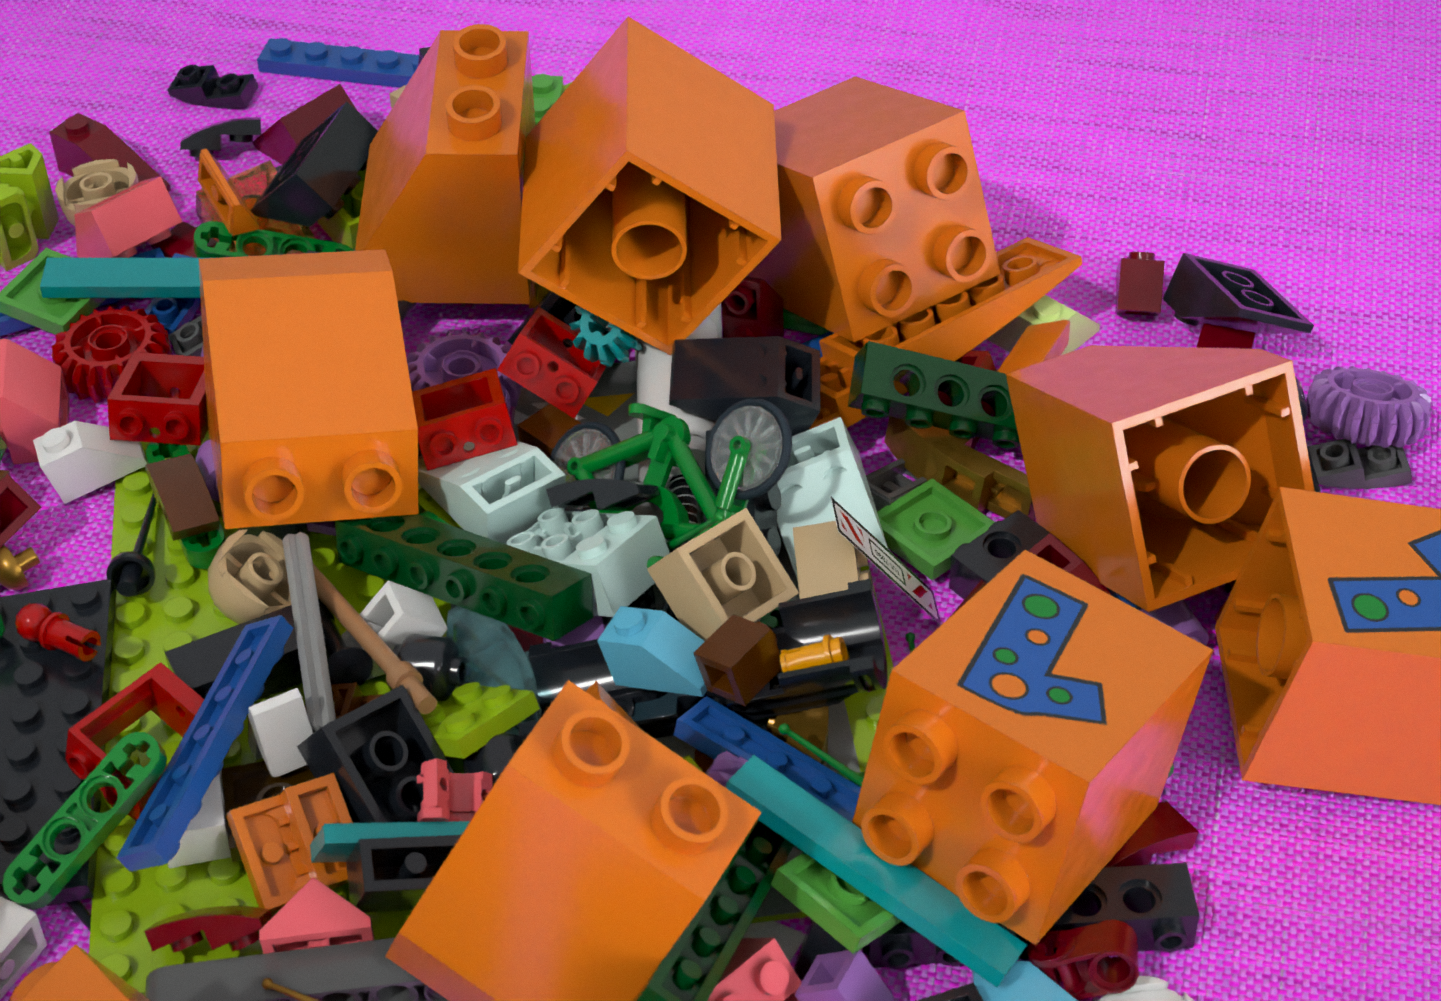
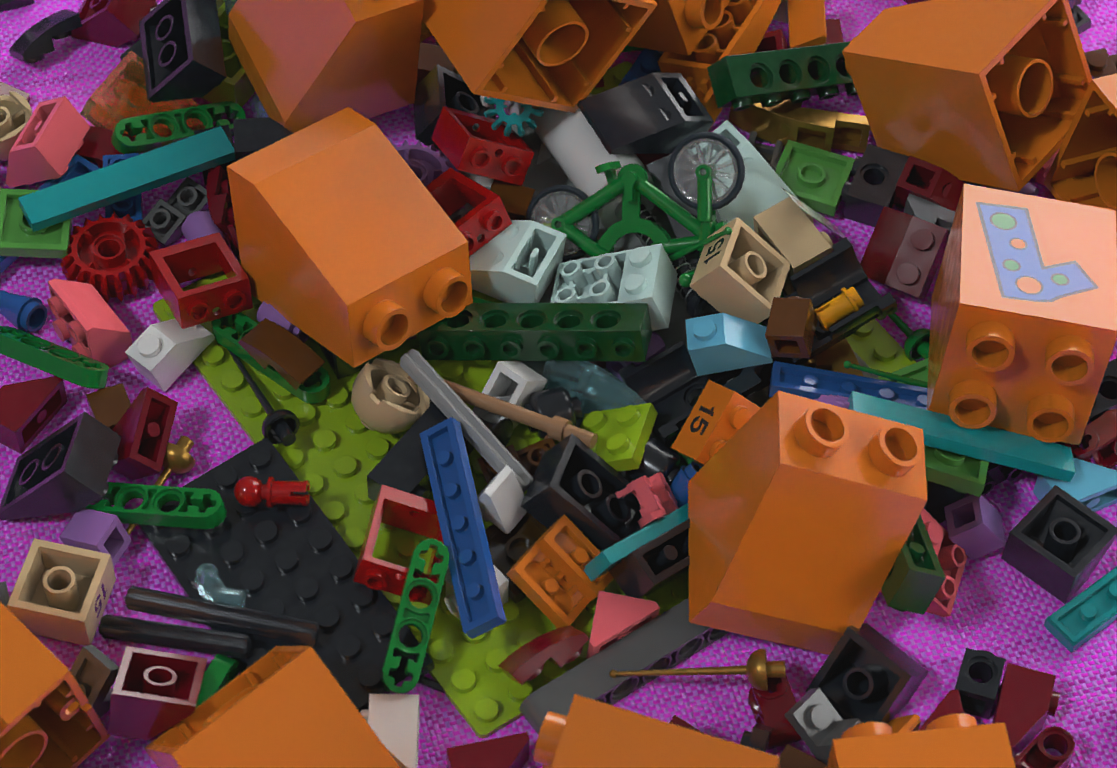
camera: 30 degrees left, 10 degrees up
orange slope [198,149,259,236] -> none
black slope [546,479,660,511] -> none

